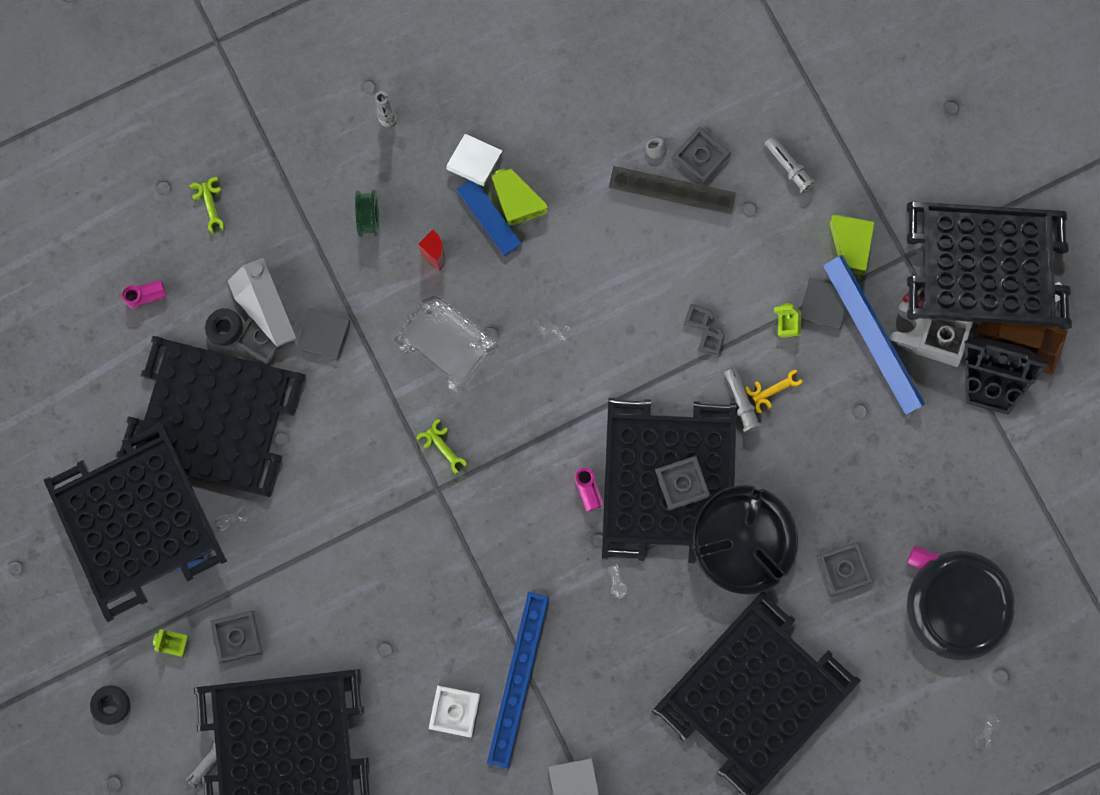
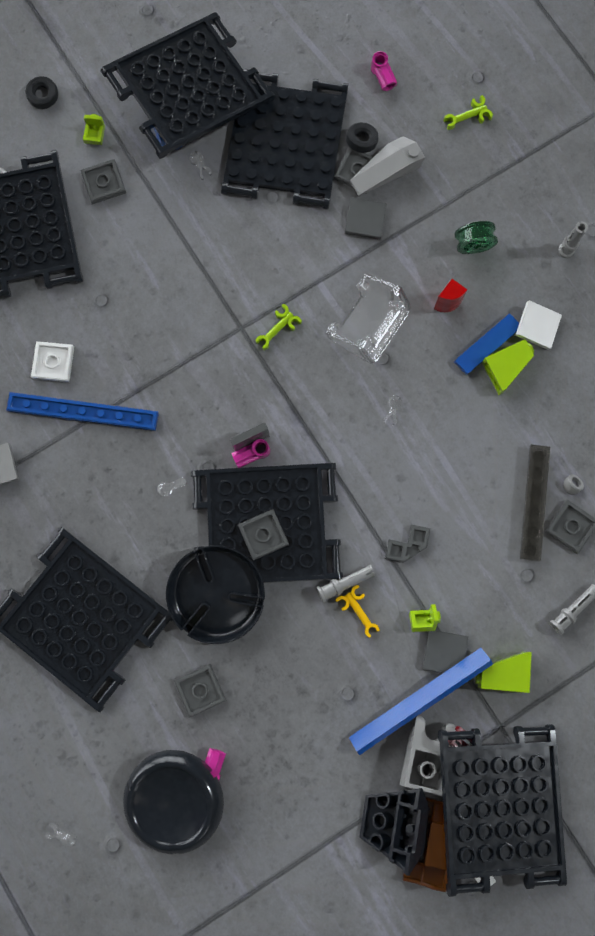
camera: 80 degrees right, 0 degrees up
none -> dark grey tile [230,423,270,451]

